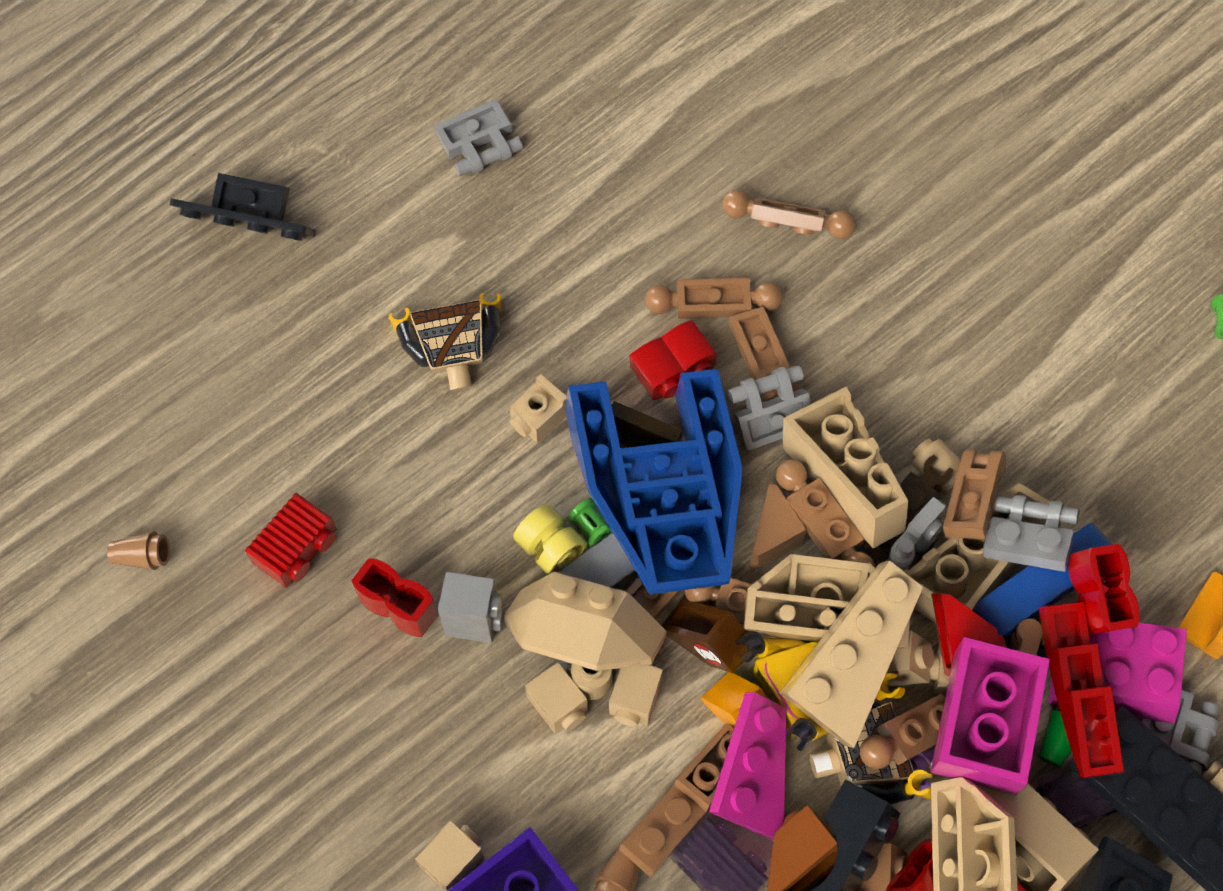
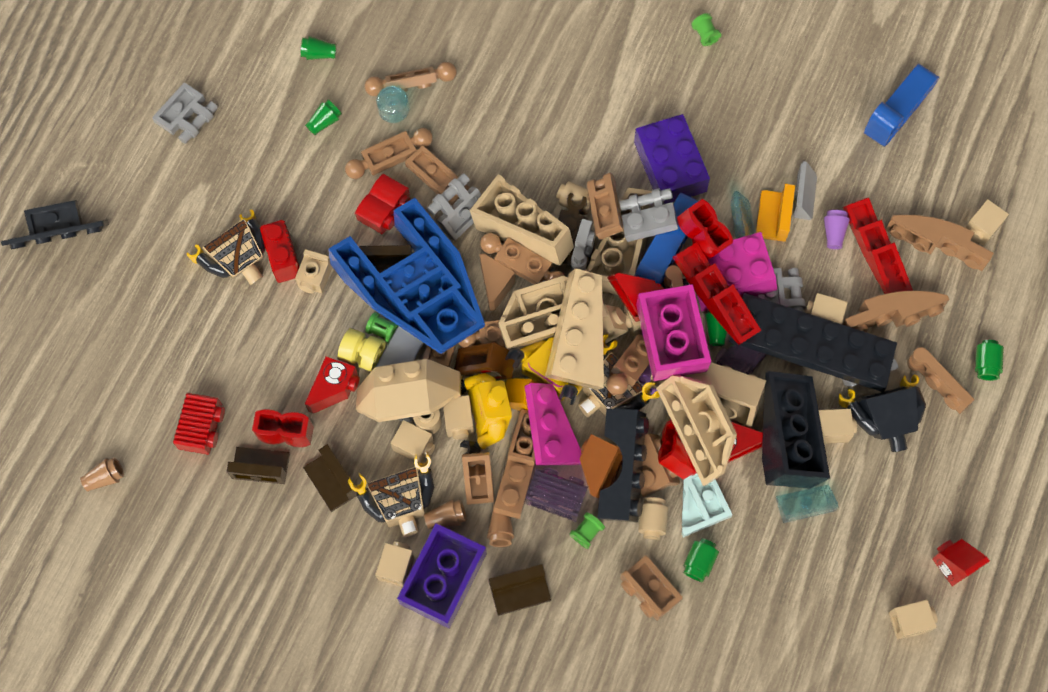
camera: 25 degrees left, 5 degrees up
light grey brick [438,572,505,643] -> none
none -> dark brown panel [226,447,290,485]
none -> red brick [260,220,299,283]
none -> green cone [300,36,336,60]
none -> dark brown panel [303,444,357,512]
none -> green cone [305,99,342,136]
none -> red slope [305,356,360,414]
none -> torso [348,452,434,537]
none -> clear light blue head [376,86,410,123]
none -> medium nougat cone [424,499,467,529]
none -> yellow torso [460,373,512,455]
none -> medium nougat slope [462,452,494,505]
none -> dark purple brick [634,114,710,204]
none -> clear light blue slope [730,191,755,239]

